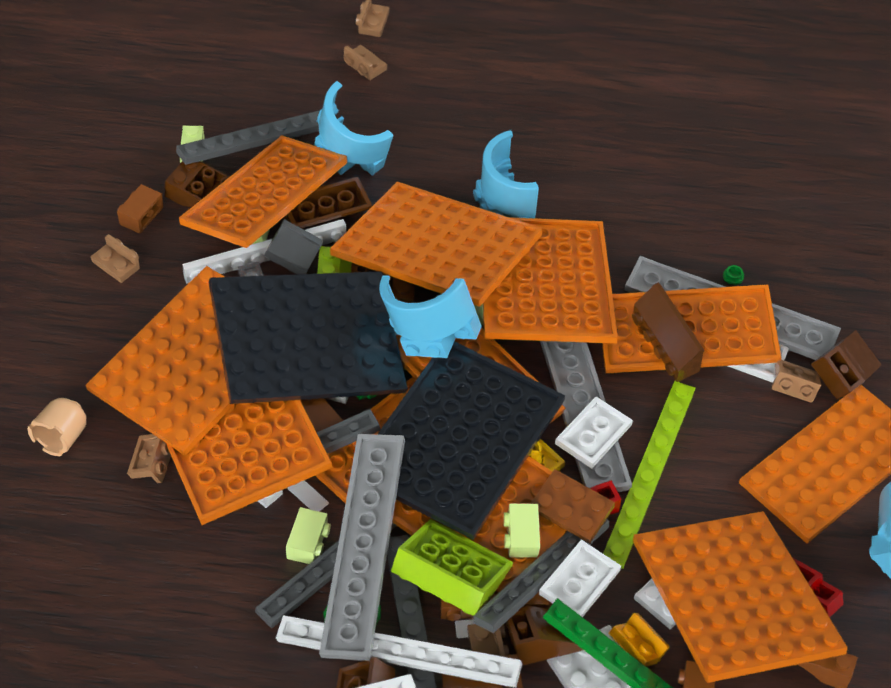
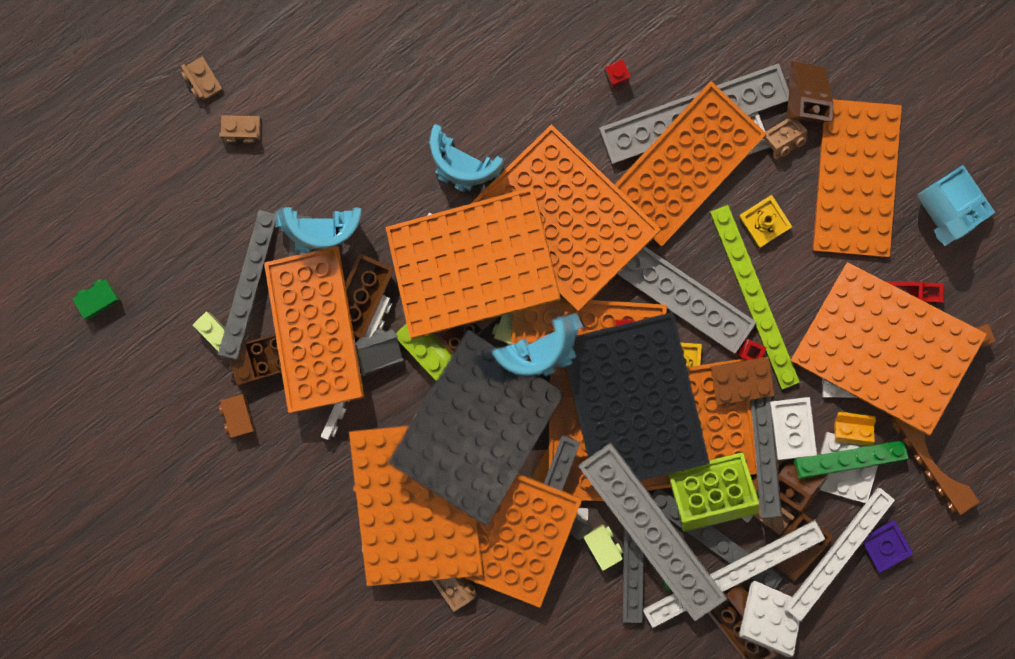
camera: 40 degrees left, 35 degrees up
light nougat cylinder [28,398,86,456] -> none
medium nougat bracket [91,234,140,283] -> none
clear plate [238,262,264,277] -> none
yellowish green brick [503,503,540,558] -> none
white plate [555,397,633,469] -> none
reddish brown slope [632,282,704,382] -> none
green plate [723,265,744,285] -> none
none -> green brick [72,279,121,320]
none -> clear smoke brick [570,512,592,541]
none -> red brick [604,59,631,88]
none -> yellow plate [739,195,792,248]

